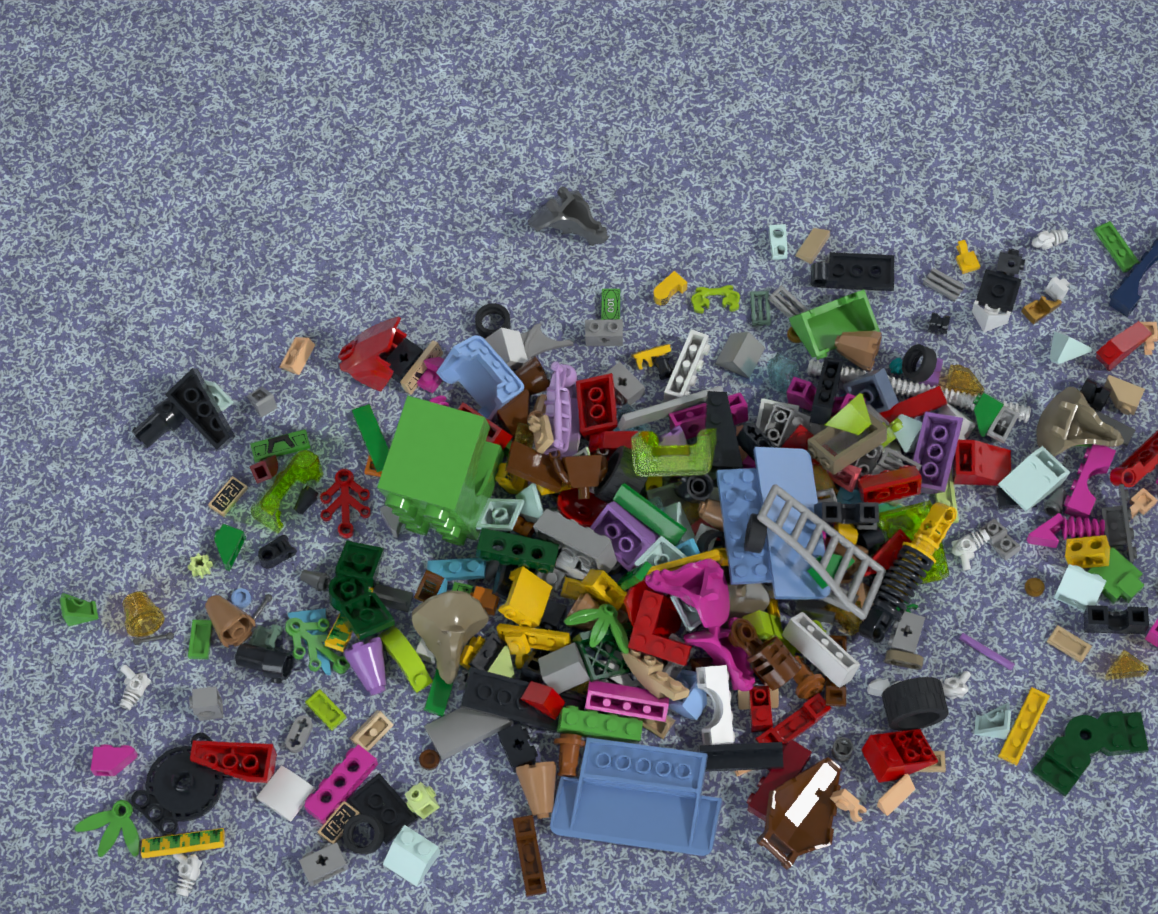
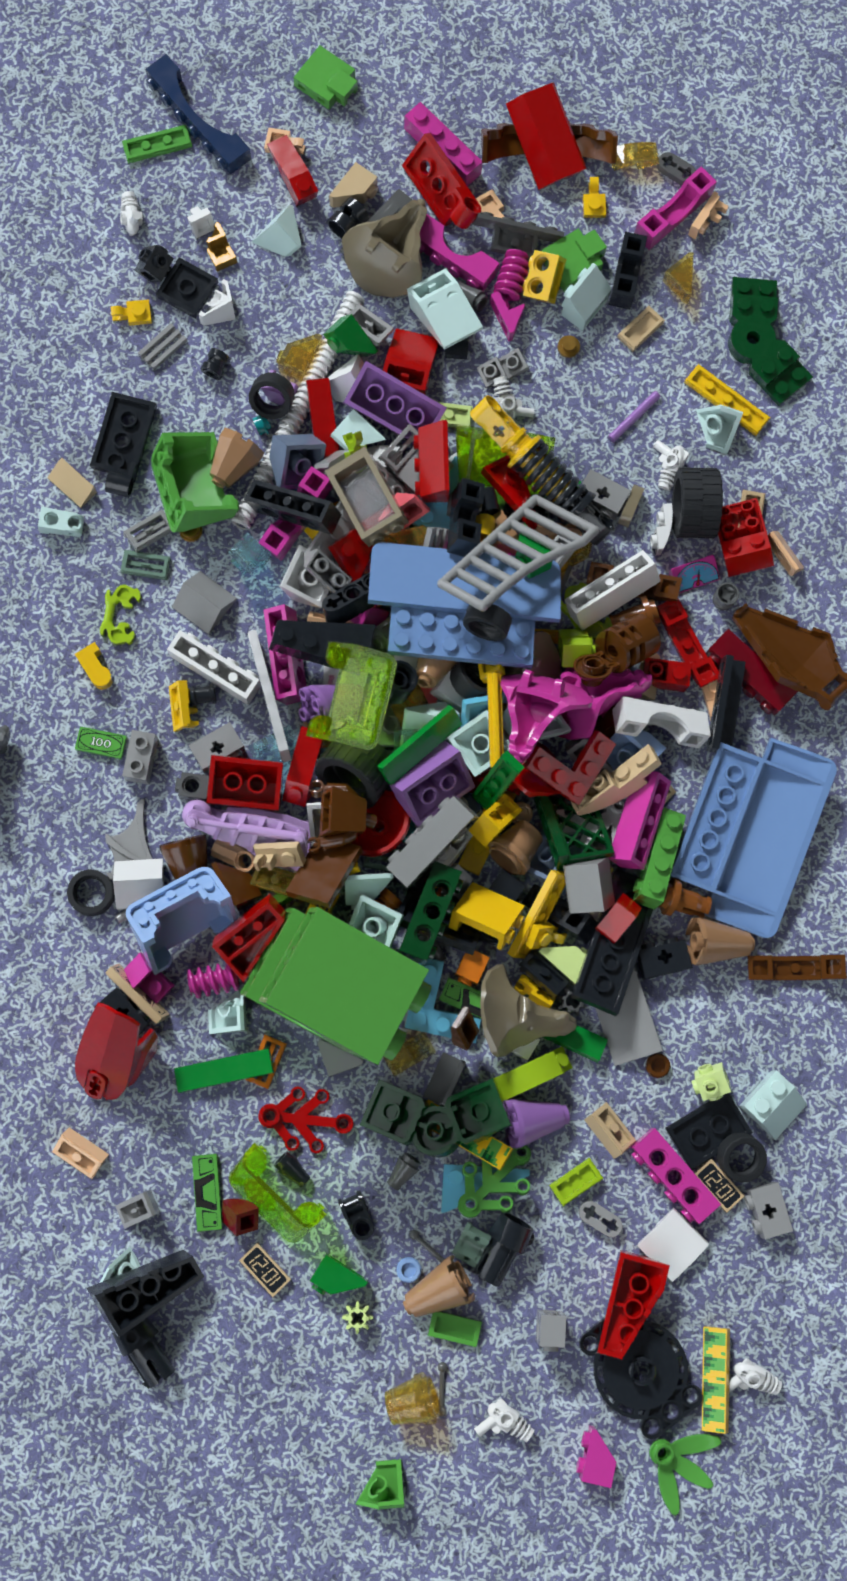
camera: 90 degrees left, 15 degrees up
bright green plant [564,604,629,654] -> none
lime slope [825,393,871,435] -> none
light nougat plate [830,789,867,822] -> none
none -> dark grey brick [175,772,209,803]
none -> clear yellow slope [384,1032,436,1076]
none -> slope [668,555,720,593]

